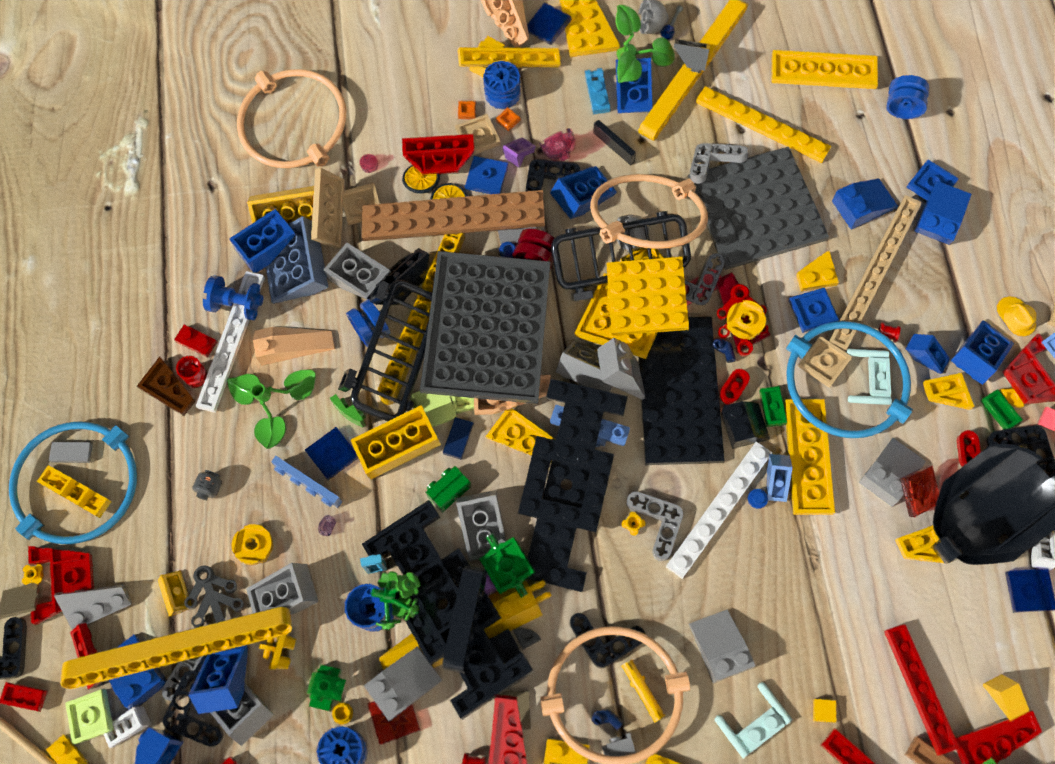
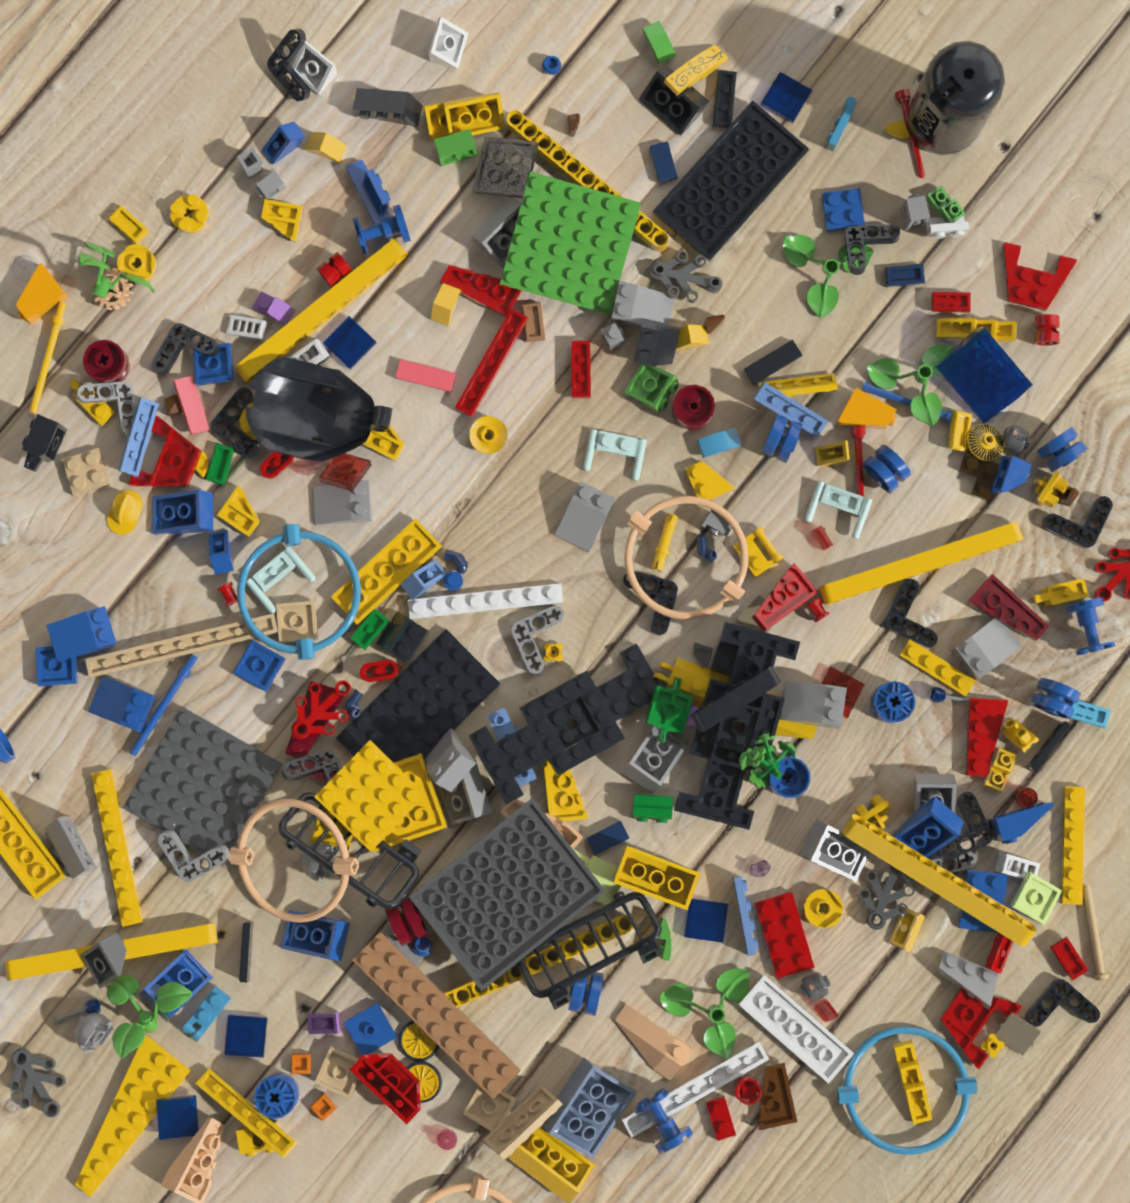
camera: 135 degrees left, 15 degrees up
light grey tile [49,442,93,463] -> none
blue slope [229,209,296,273] -> none
green tile [307,664,346,712] -> none
light grey slope [324,243,391,299] -> none
yellow plate [332,703,353,725] -> none
medium azure plate [360,554,387,574] -> none
black wedge [368,248,430,305] -> none
black beam [525,159,581,191] -> none
clear pink cylinder [540,128,576,162] -> none
yellow plate [726,300,766,340] -> none
yellow wing [796,251,839,292] -> none
yellow tile [813,699,836,723] -> none
none -> light grey slope [45,816,97,880]
none -> blue bar [129,654,198,756]
none -> clear blue tile [224,1014,268,1058]
none -> coral tile [395,359,456,392]
none -> dark blue arm [444,550,468,574]
none -> yellow dish [469,416,508,454]
none -> white plate [738,975,854,1084]
none -> red plate [754,892,815,979]
none -> clear red slope [814,999,839,1022]

